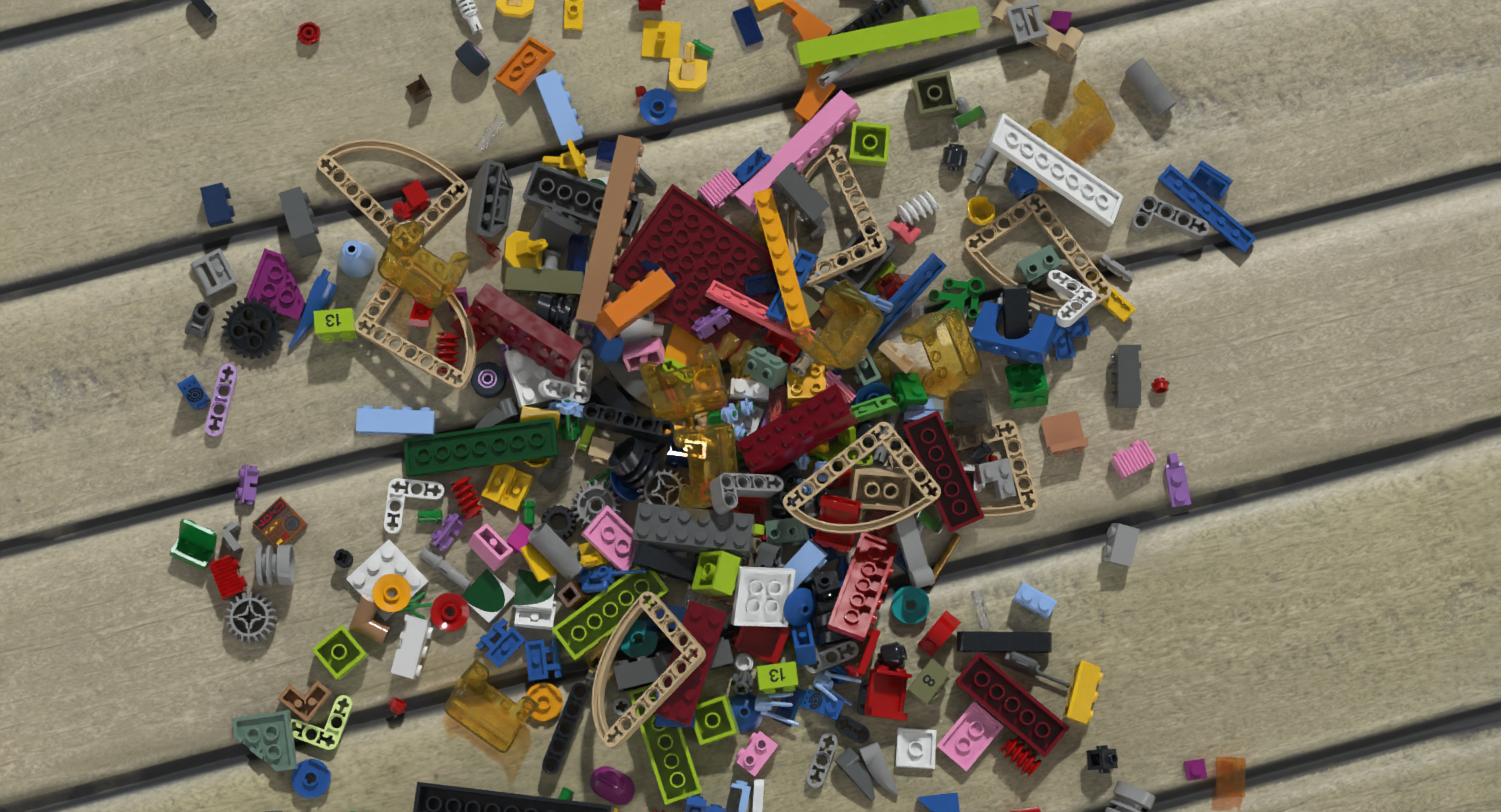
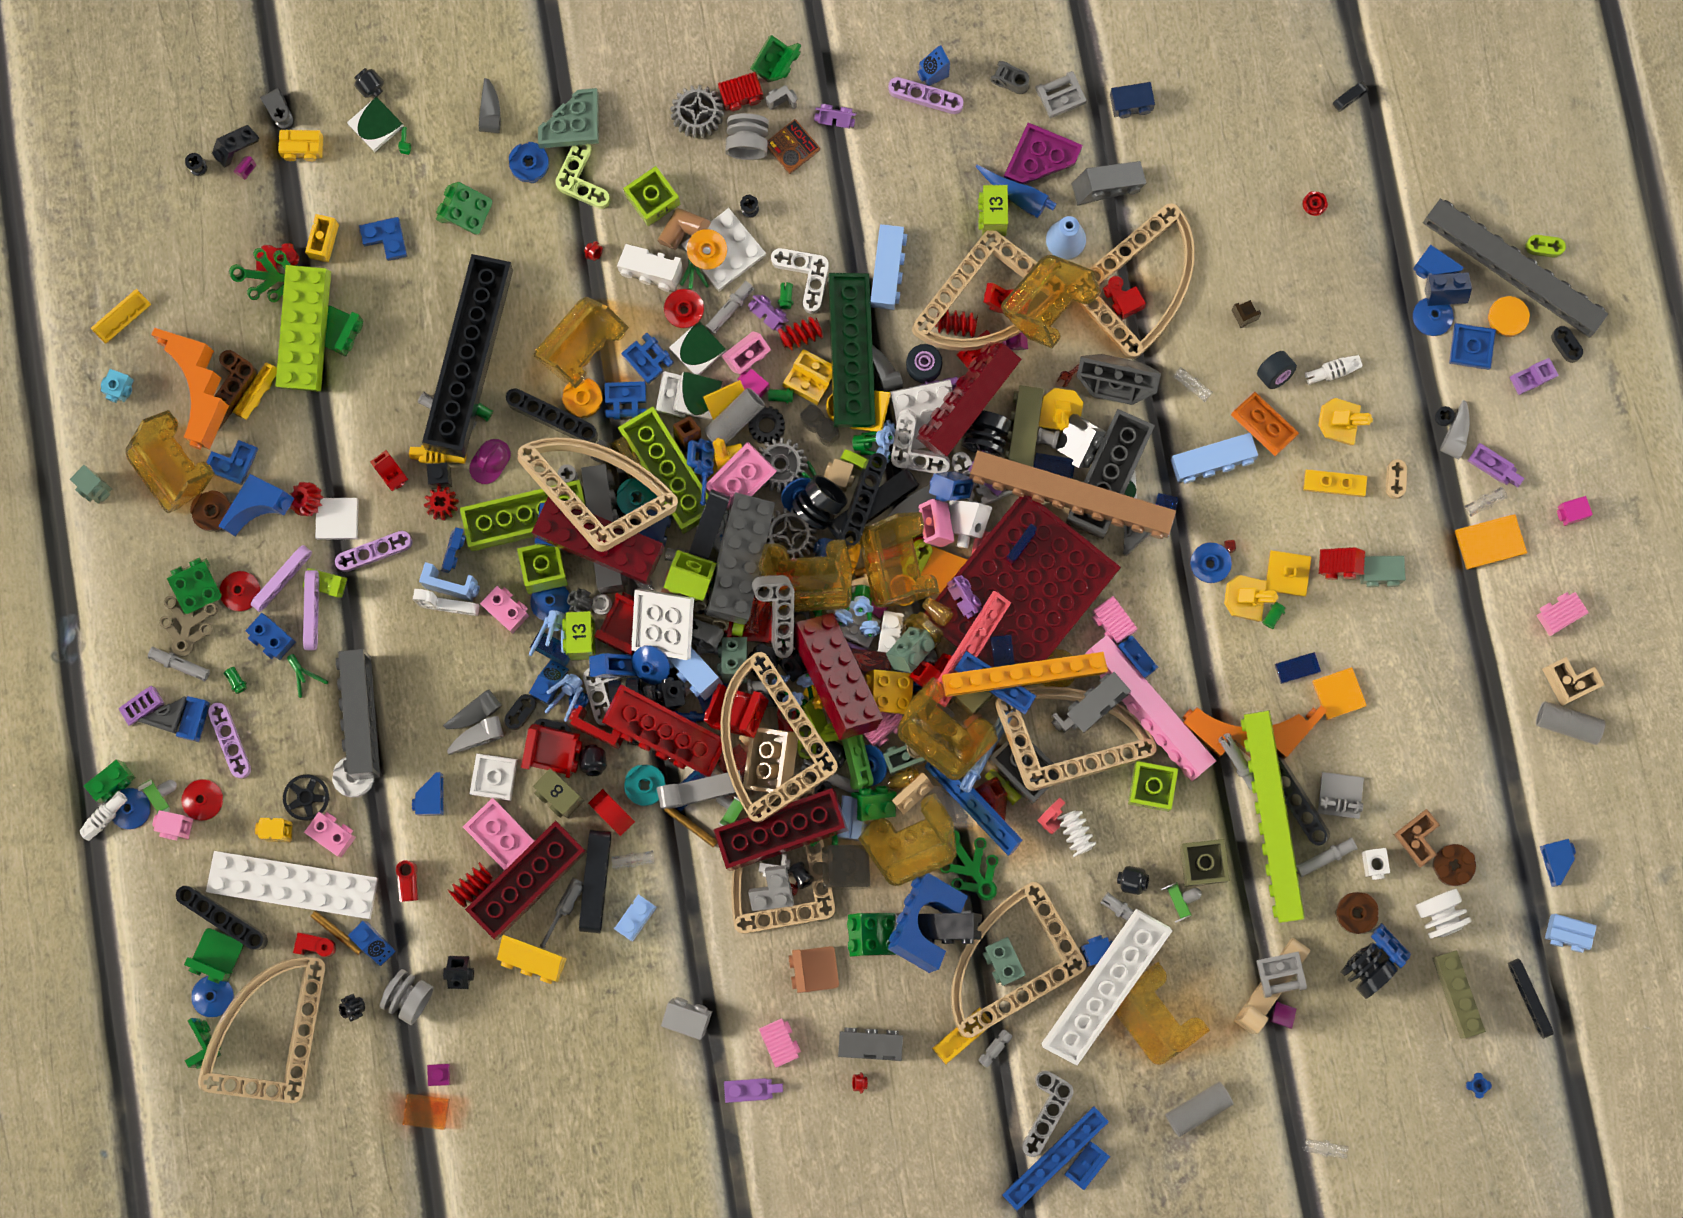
camera: 105 degrees right, 0 degrees up
black gear [222,297,285,359] -> none
medium nougat brick [277,681,333,723] -> none
yellow piece [542,139,588,180] -> none
orange brick [595,268,676,341] -> none
light grey bush [790,351,815,377] -> none
light grey beam [806,733,838,788] -> none
yellow hair [966,196,995,226] -> none
white beam [1047,270,1096,327] -> none
blue plate [1052,316,1090,361] -> none

